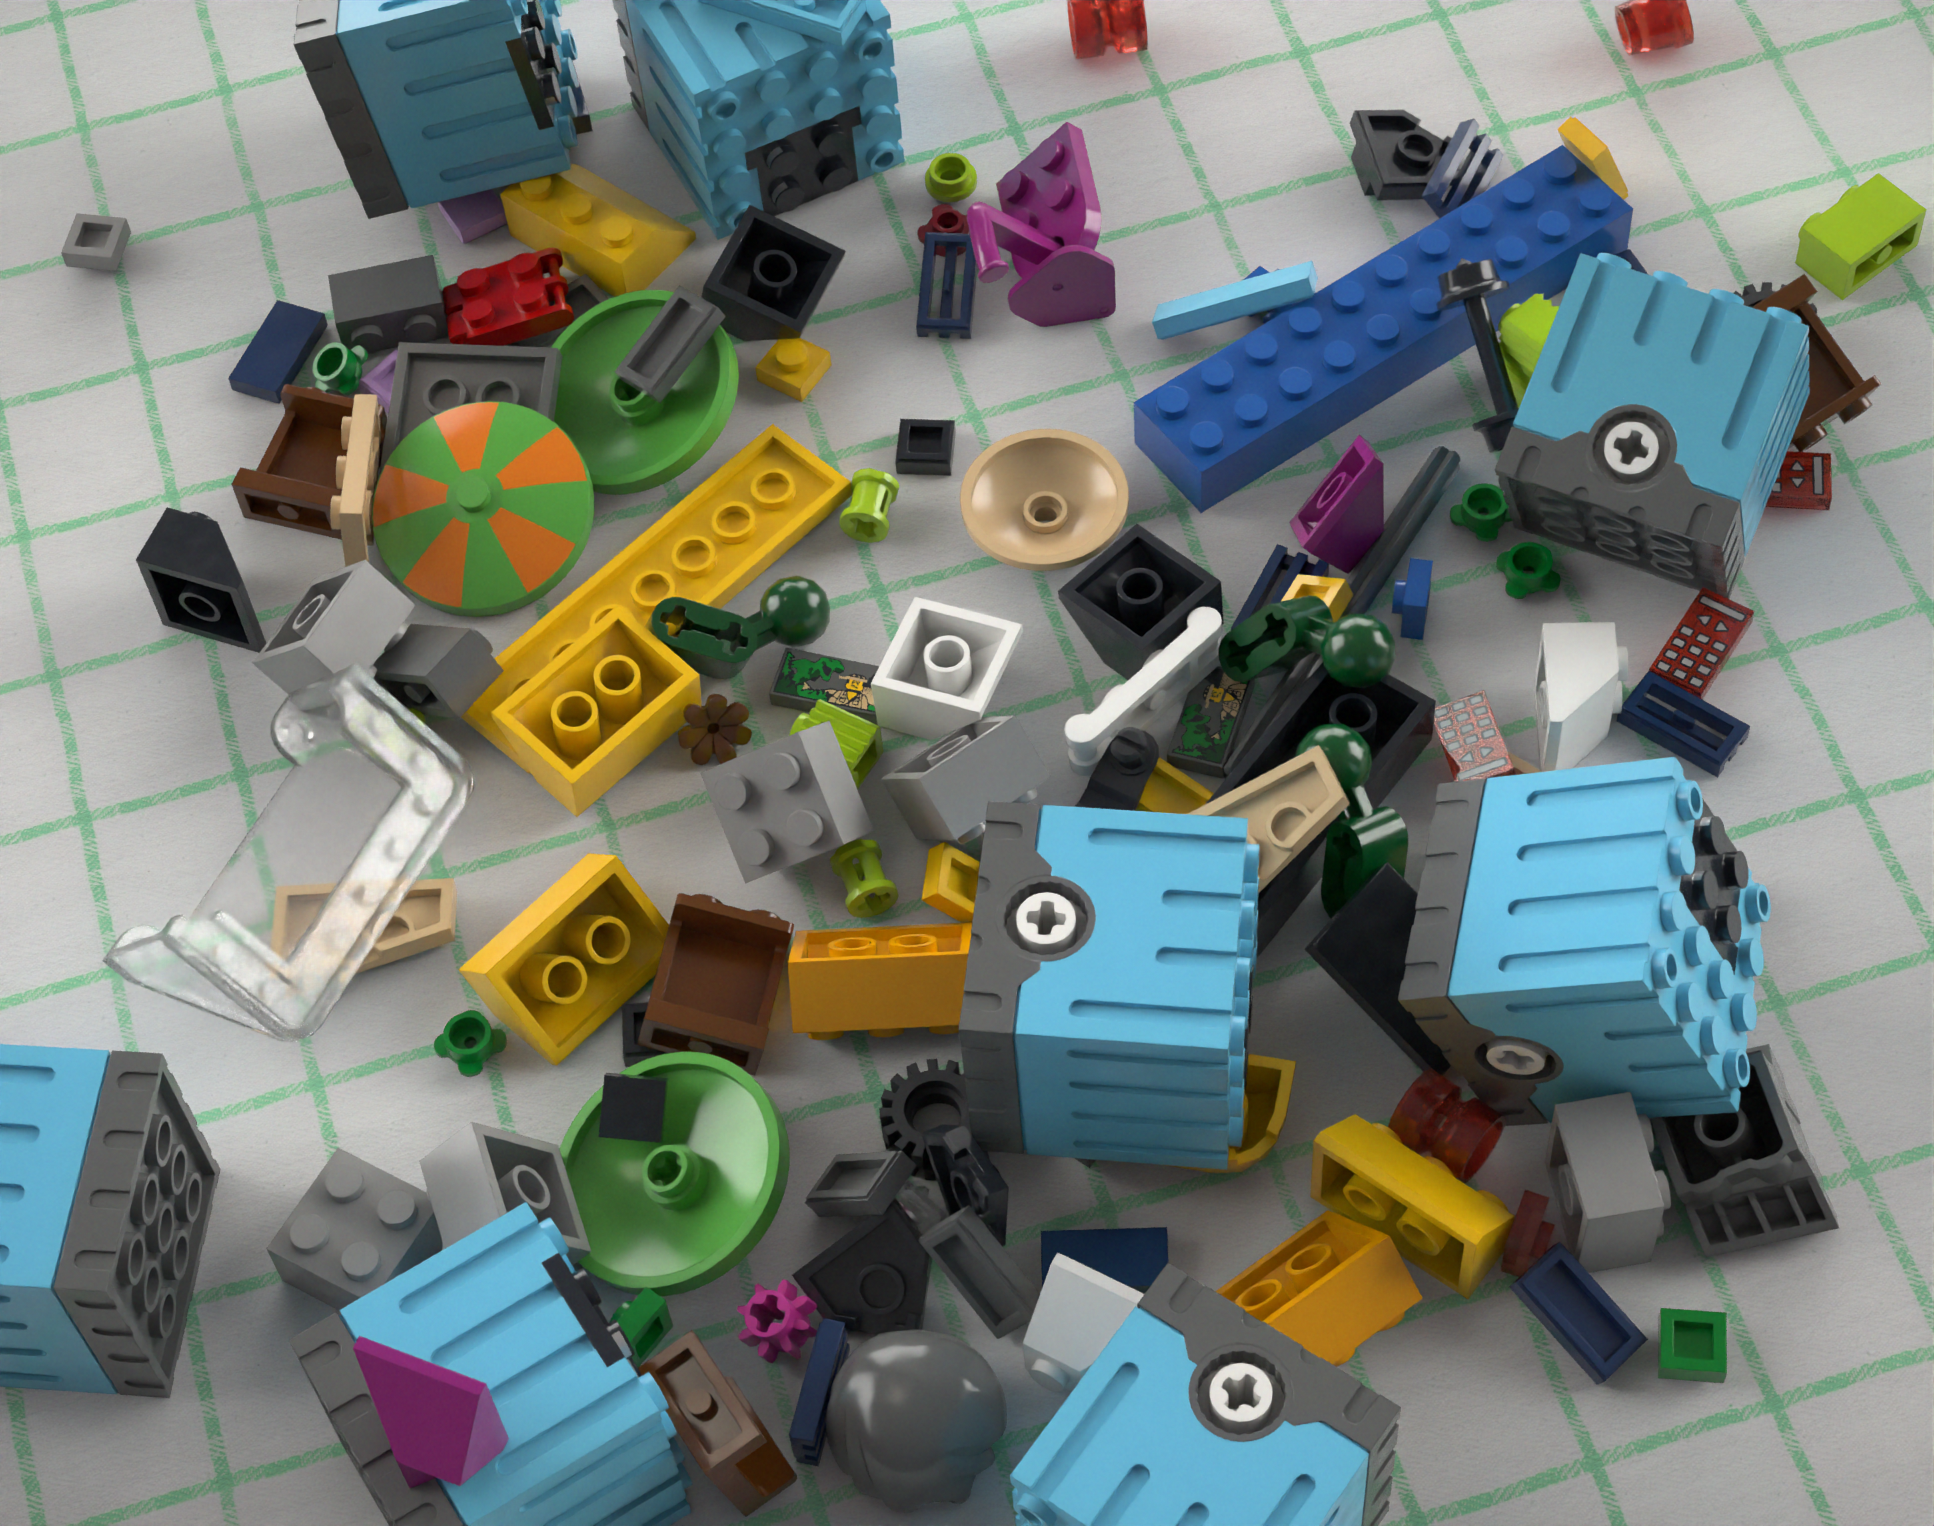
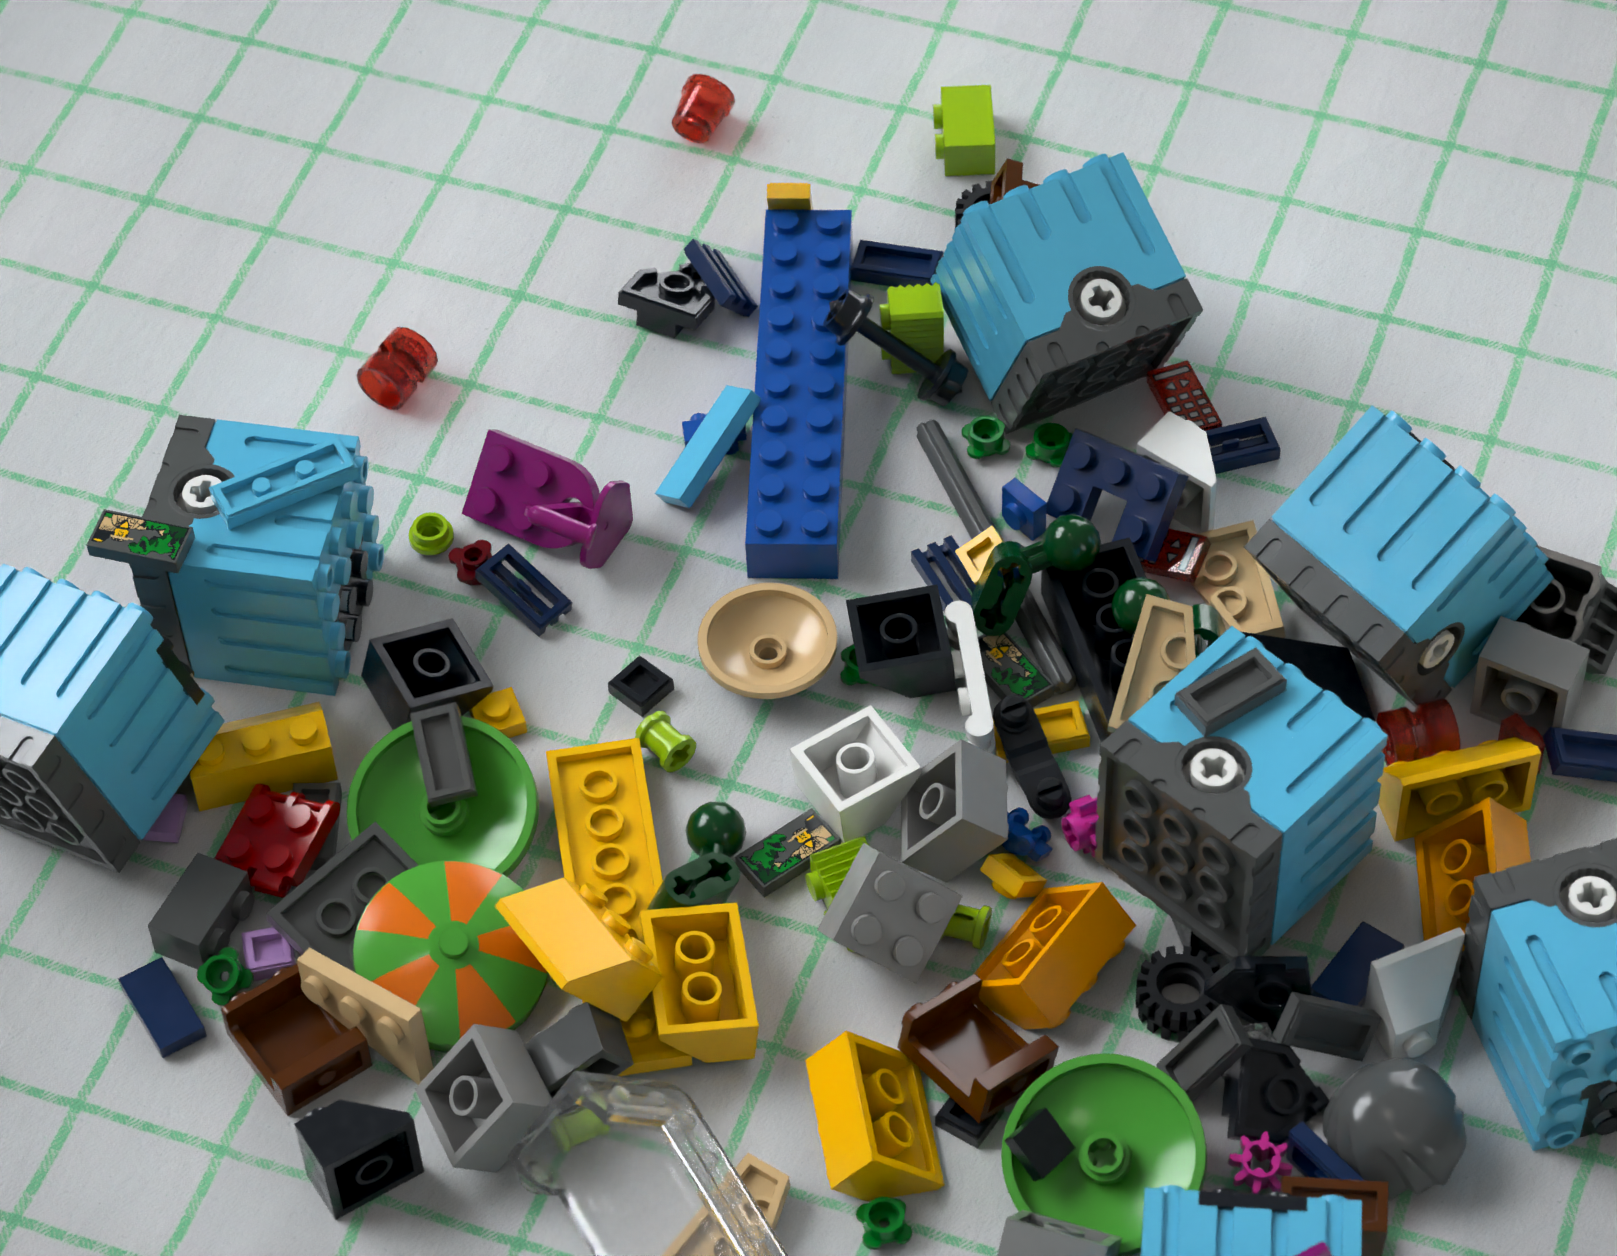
camera: 55 degrees left, 5 degrees down
reddish brown plant [678,694,752,765] -> none
magenta slope [1289,434,1384,574] -> none
none -> yellow slope [495,878,663,1022]
none -> dark blue plate [1046,428,1189,562]
none -> dark grey tile [1174,647,1287,737]

